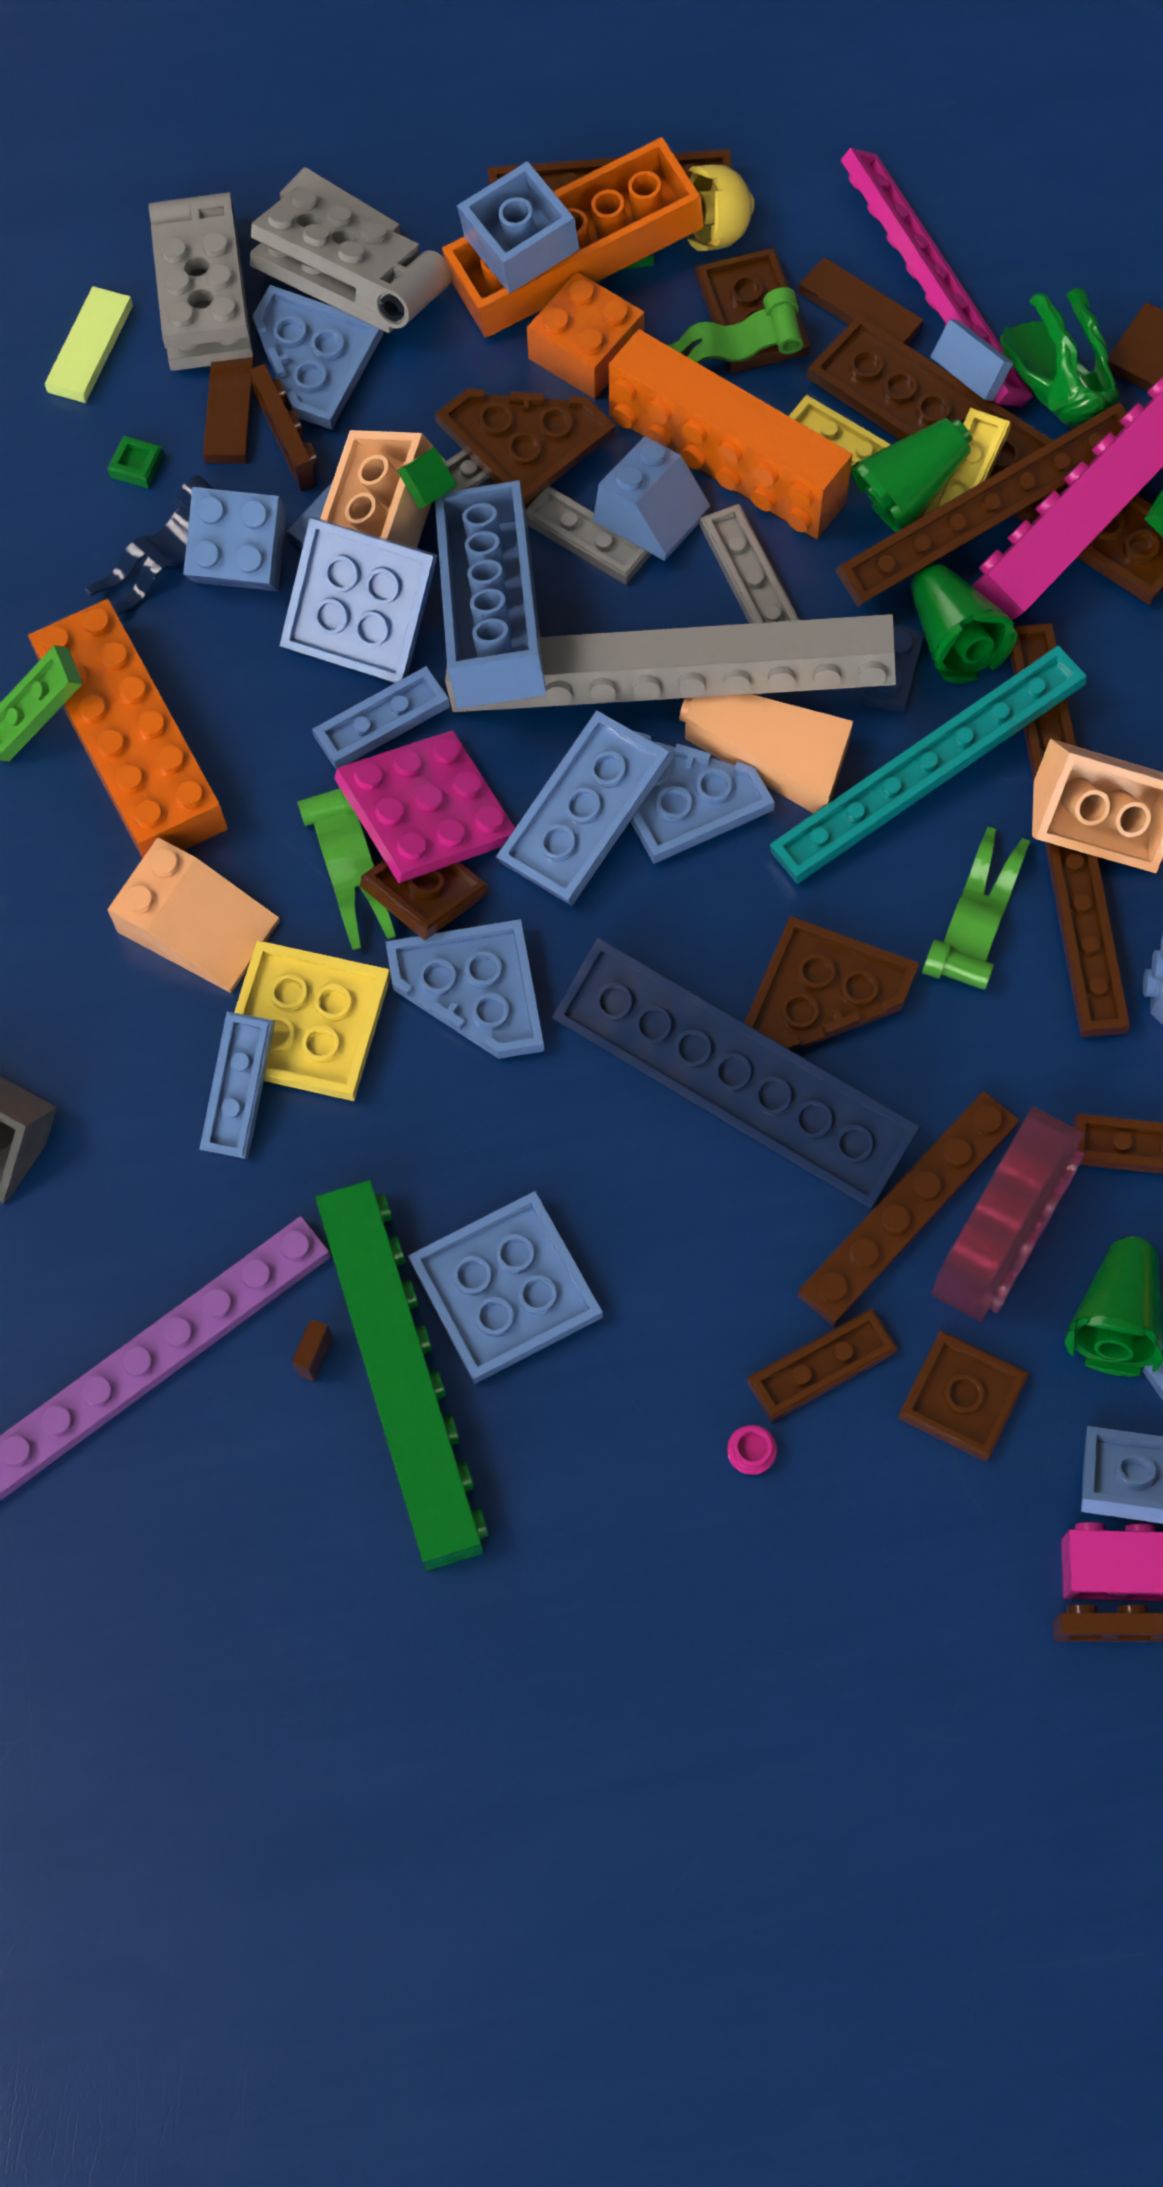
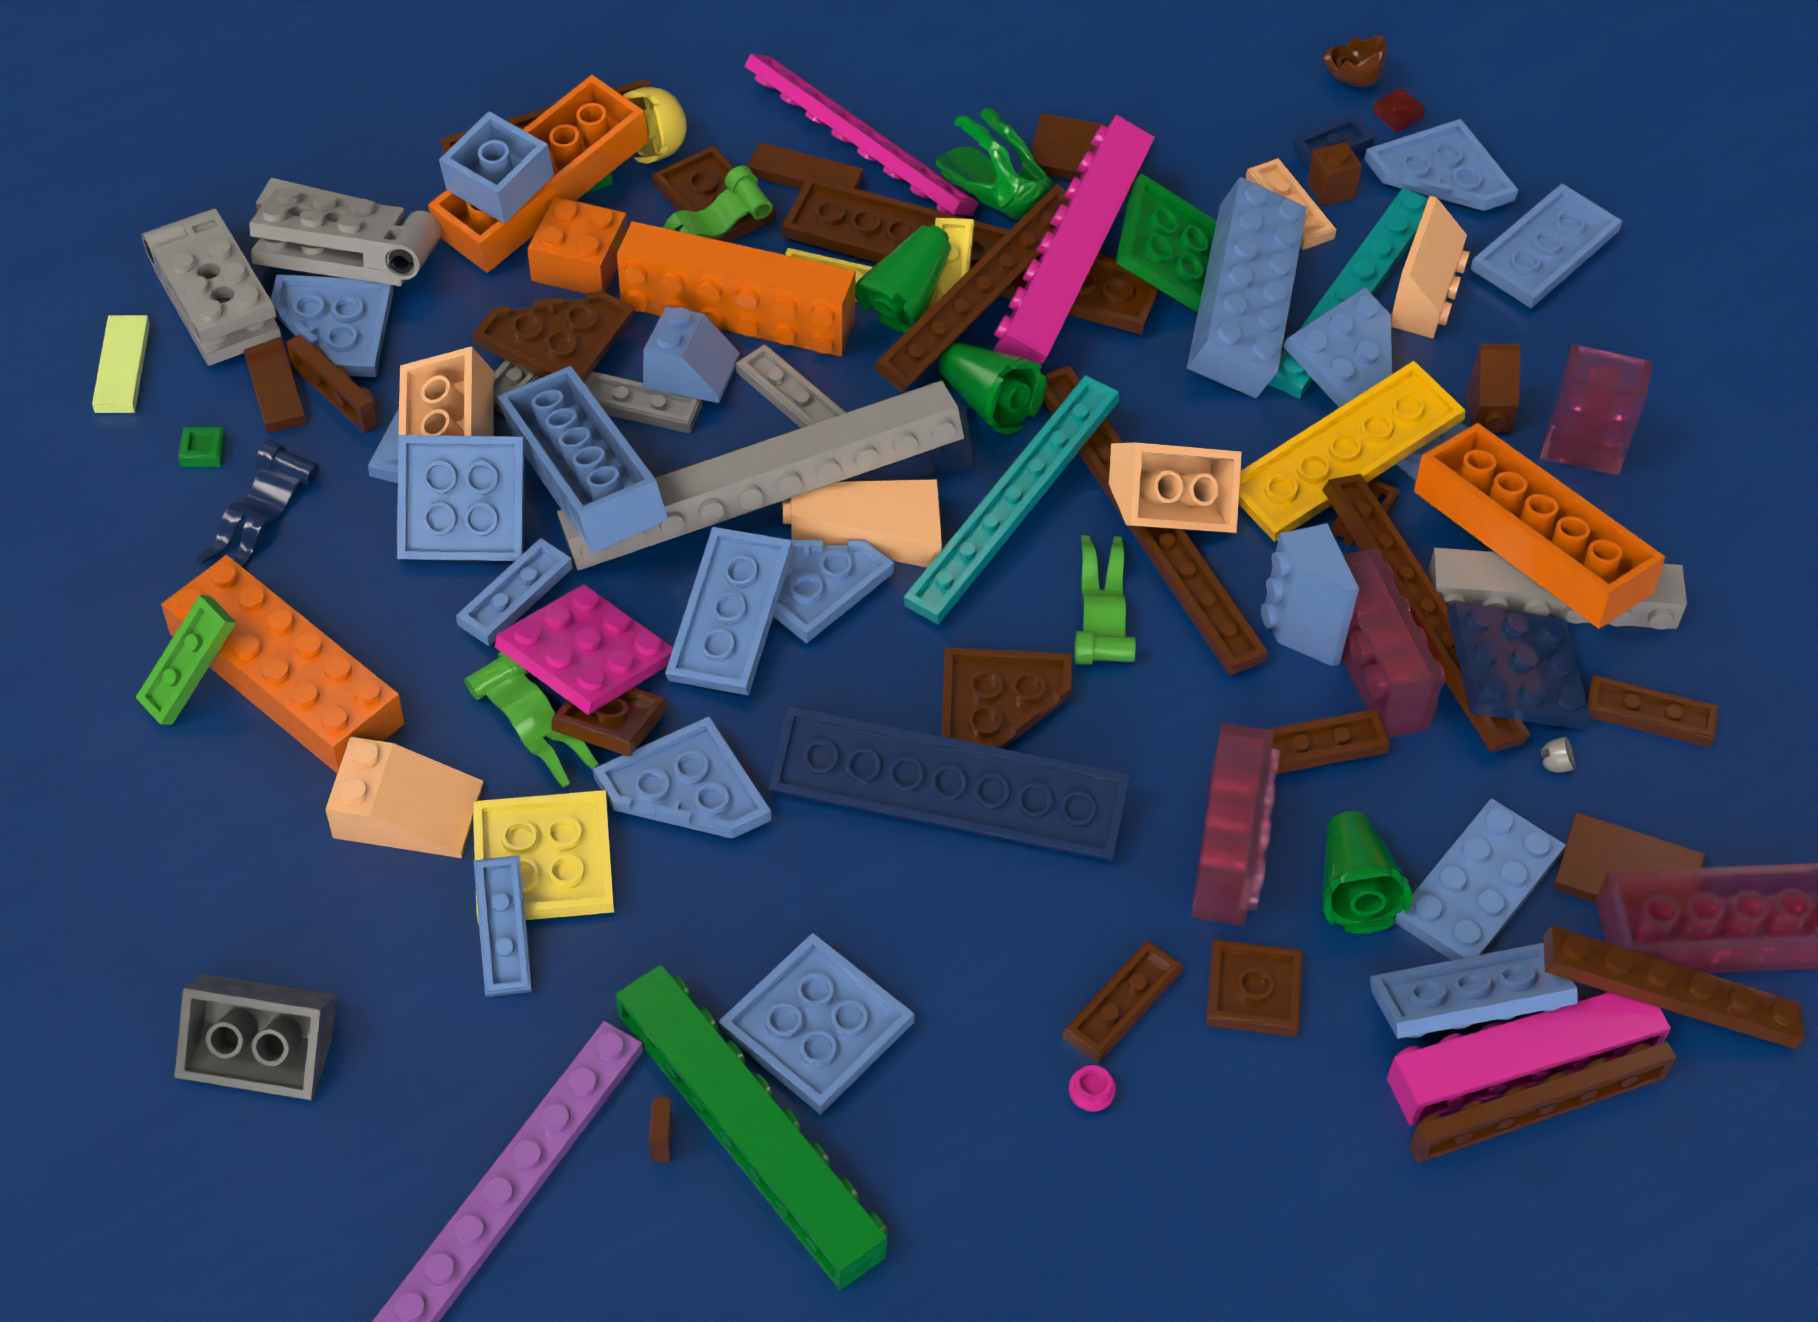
camera: 25 degrees left, 15 degrees down
medium blue brick [183,487,288,591] -> none
green tile [397,447,457,509] -> none
reddish brown plate [797,1091,1020,1327] -> none
medium blue tile [930,319,1013,401] -> none

